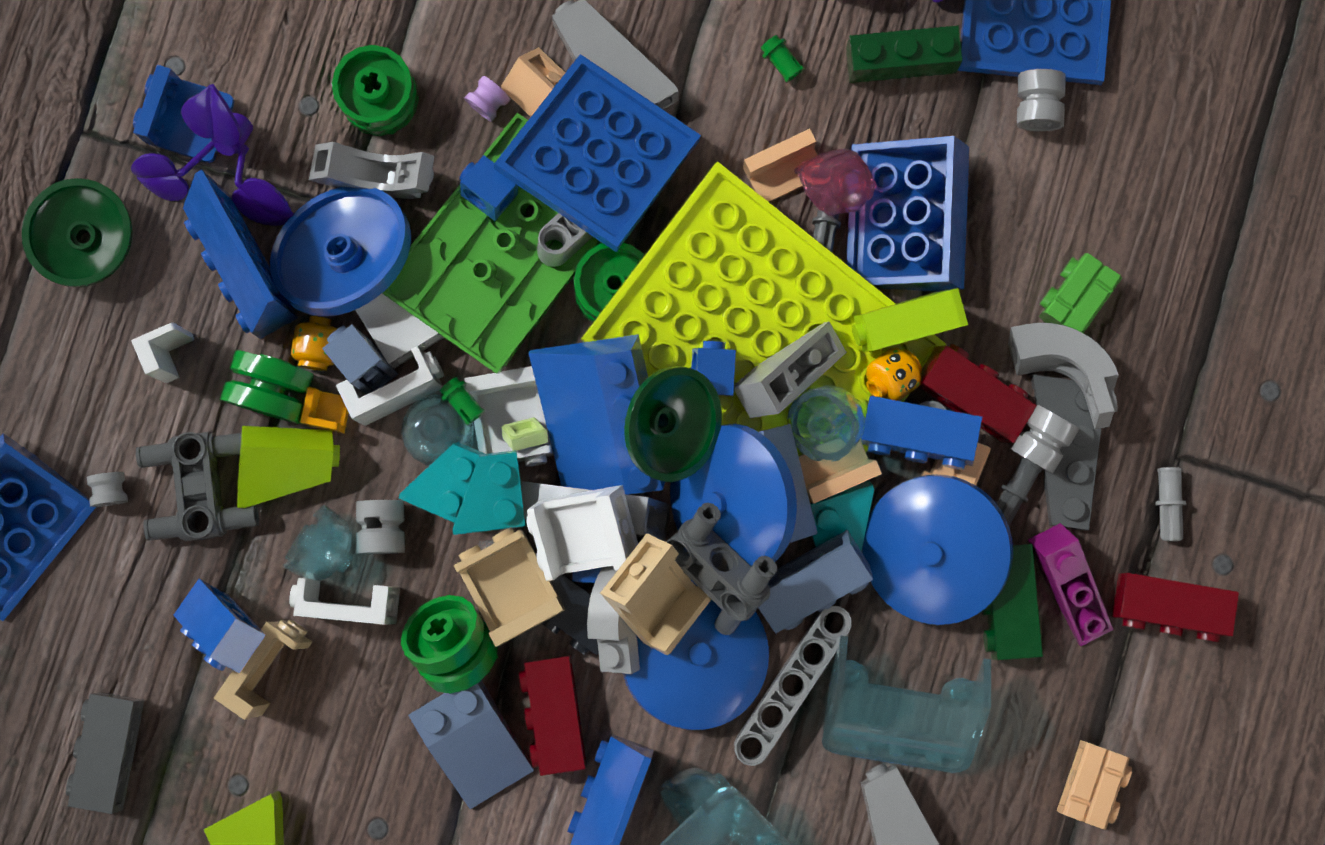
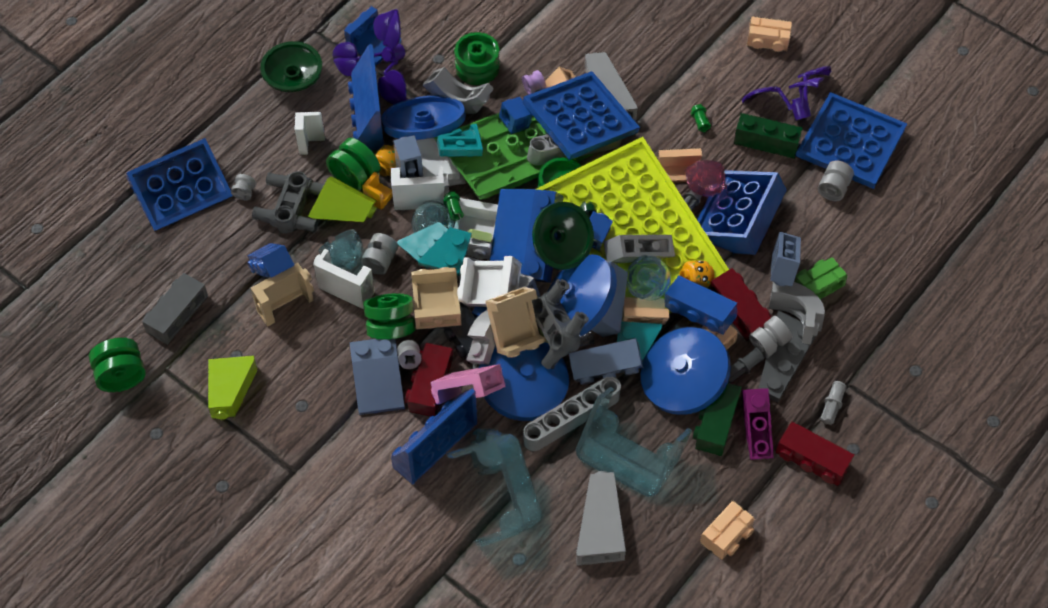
camera: 15 degrees right, 25 degrees down
lime slope [852,288,968,352] -> none
none -> light grey wheel [397,340,421,369]
none -> bright pink panel [431,364,506,404]
none -> teal wing [437,124,483,157]
none -> dark green hinge [580,201,597,218]
none -> sand blue brick [770,232,801,287]

